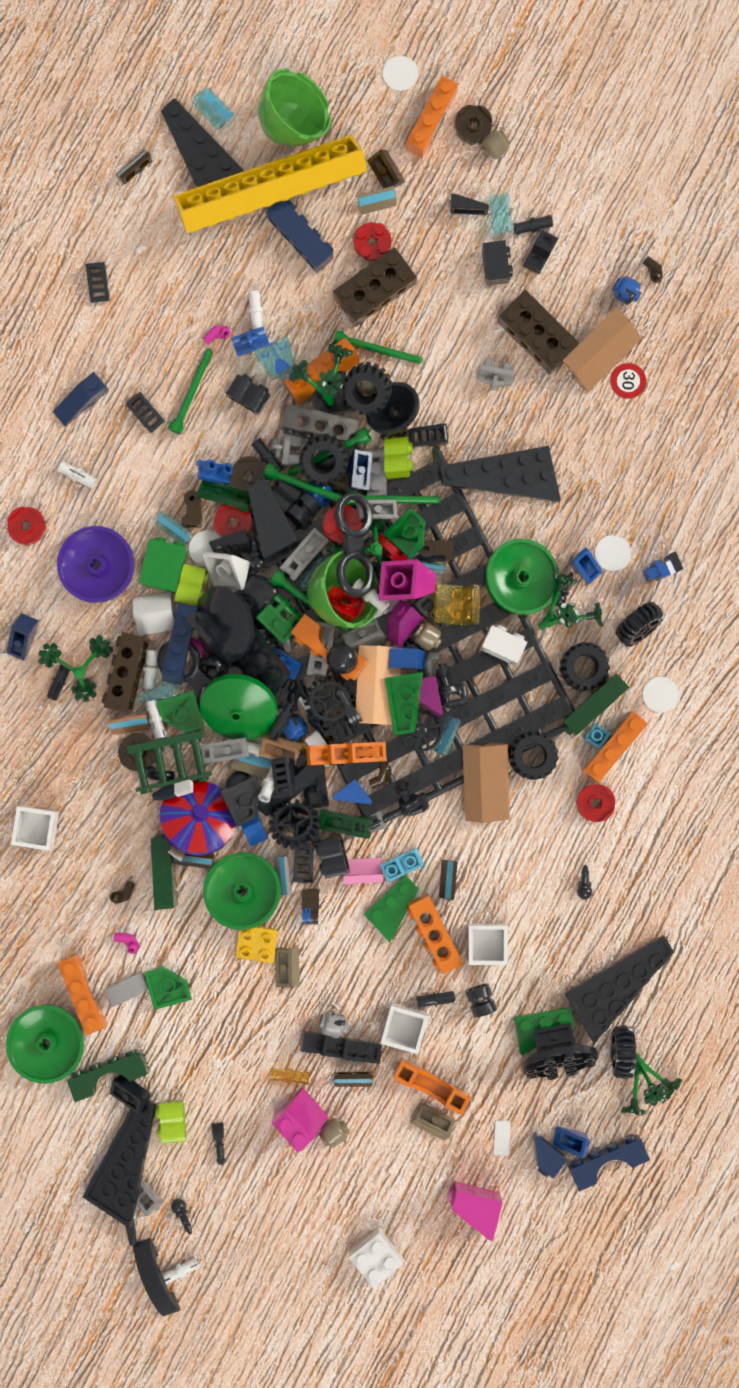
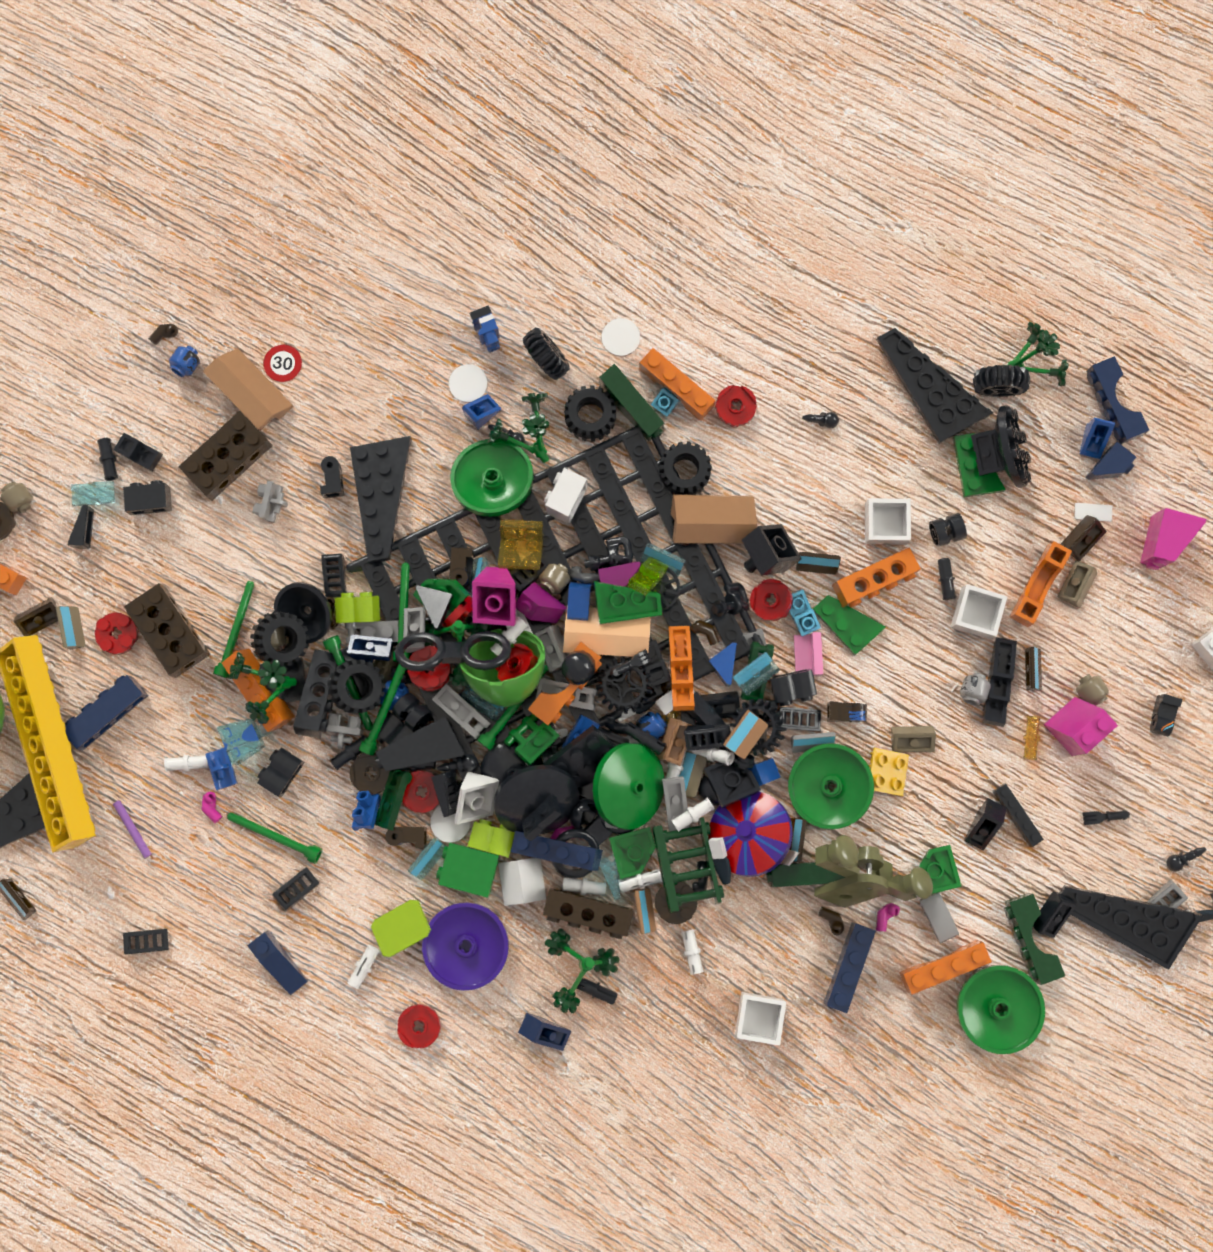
camera: 85 degrees left, 5 degrees down
lime brick [156,1100,187,1144] -> none
none -> medium lavender piece [113,800,152,859]
none -> black leg [320,456,344,499]
none -> lime piece [371,900,431,957]
none -> tile [416,585,454,631]
none -> clear neon green slope [627,557,668,596]
none -> white pin [671,797,715,832]
none -> white pin [681,929,704,975]
none -> slope [723,710,768,759]
none -> clear light blue slope [732,652,780,696]
none -> black plate [734,754,755,770]
none -> black brick [741,524,802,576]
none -> red plate [750,579,793,621]
none -> olive piece [814,835,933,908]
none -> dark blue brick [823,922,876,1013]
none -> black slope [964,798,1007,851]
none -> black piece [993,783,1044,847]
none -> dark brown slope [1060,515,1107,562]
none -> black leg [1150,694,1183,737]

